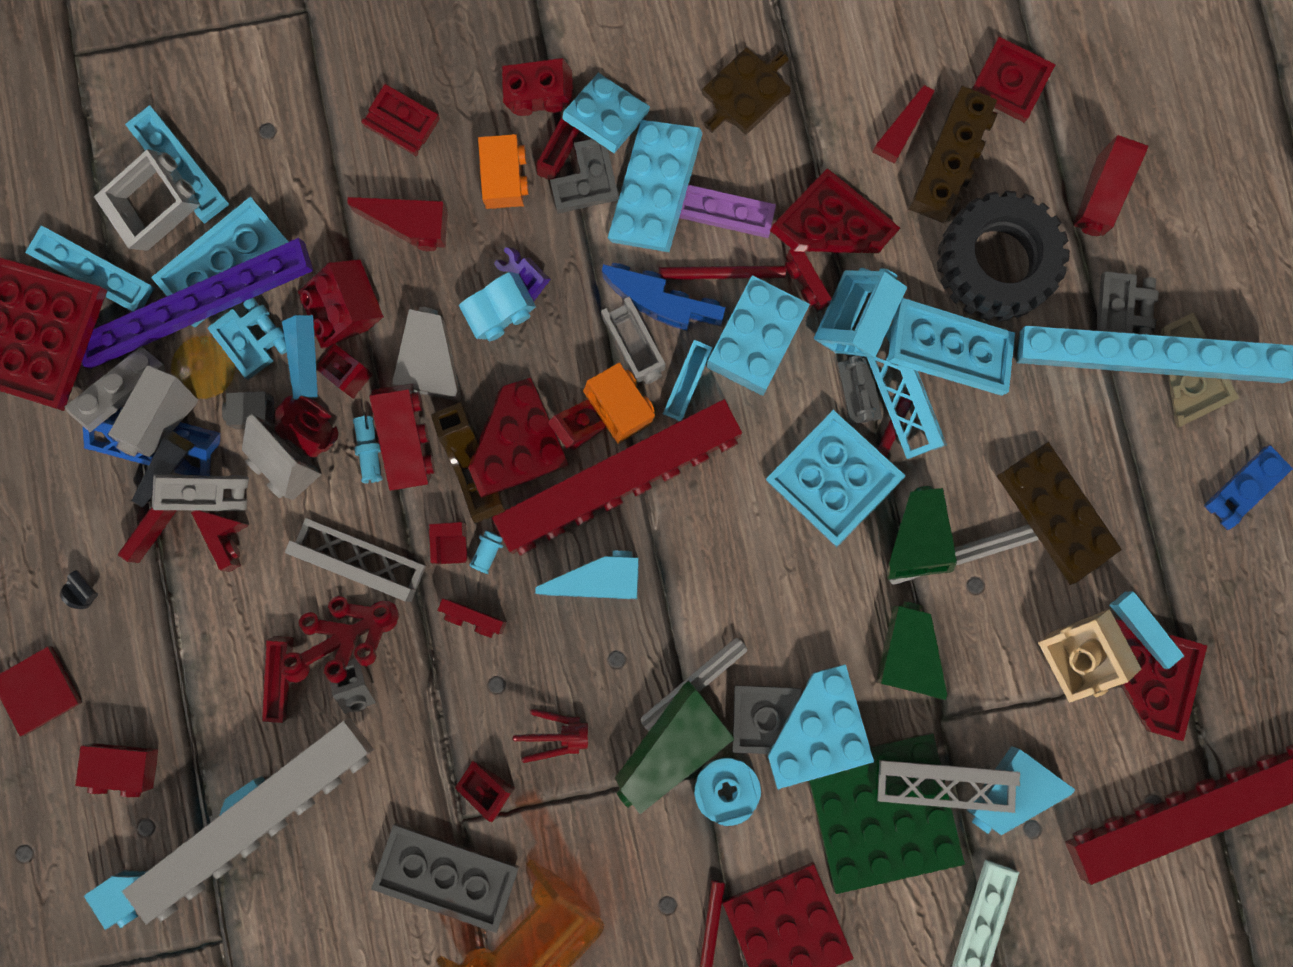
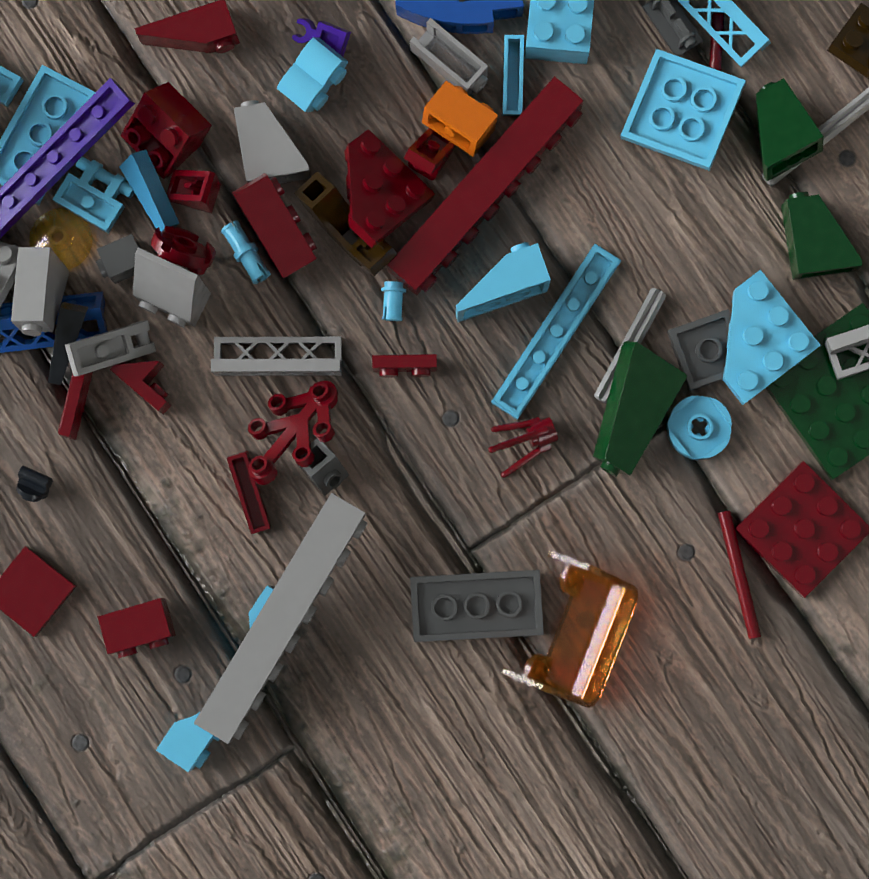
camera: 20 degrees left, 0 degrees up
dark red panel [429,522,468,565] -> none
dark red slope [455,761,515,822] -> none
none -> medium azure tile [491,244,621,420]

